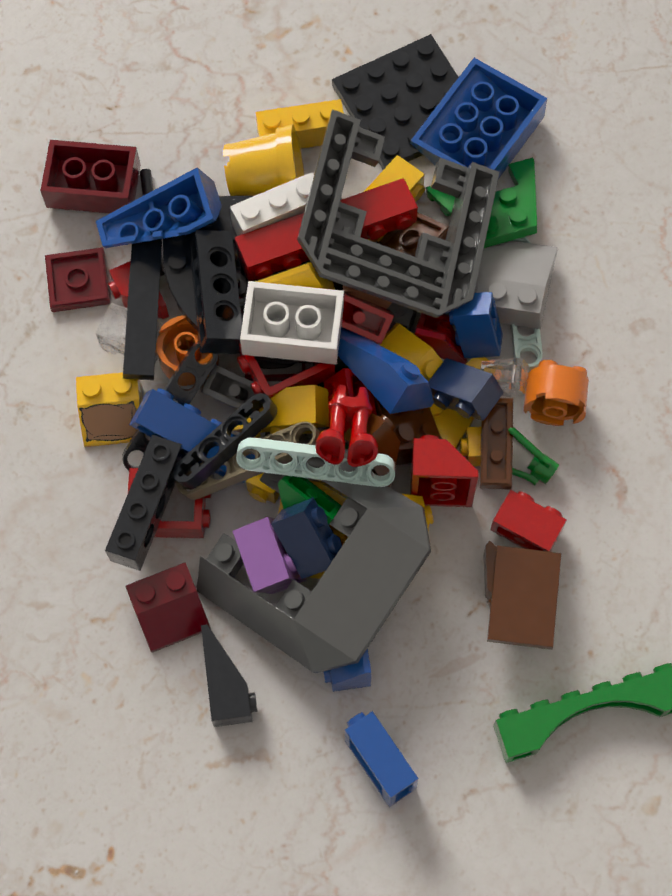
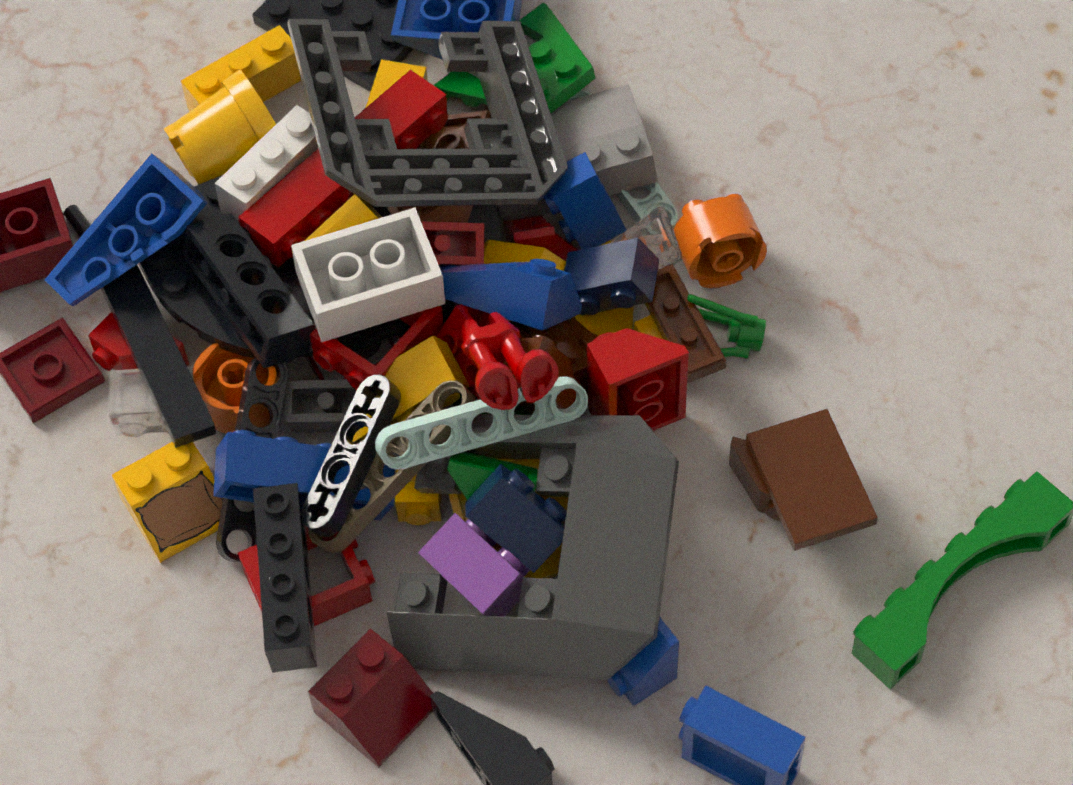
camera: 25 degrees left, 10 degrees down
red brick [490,490,567,552] -> none

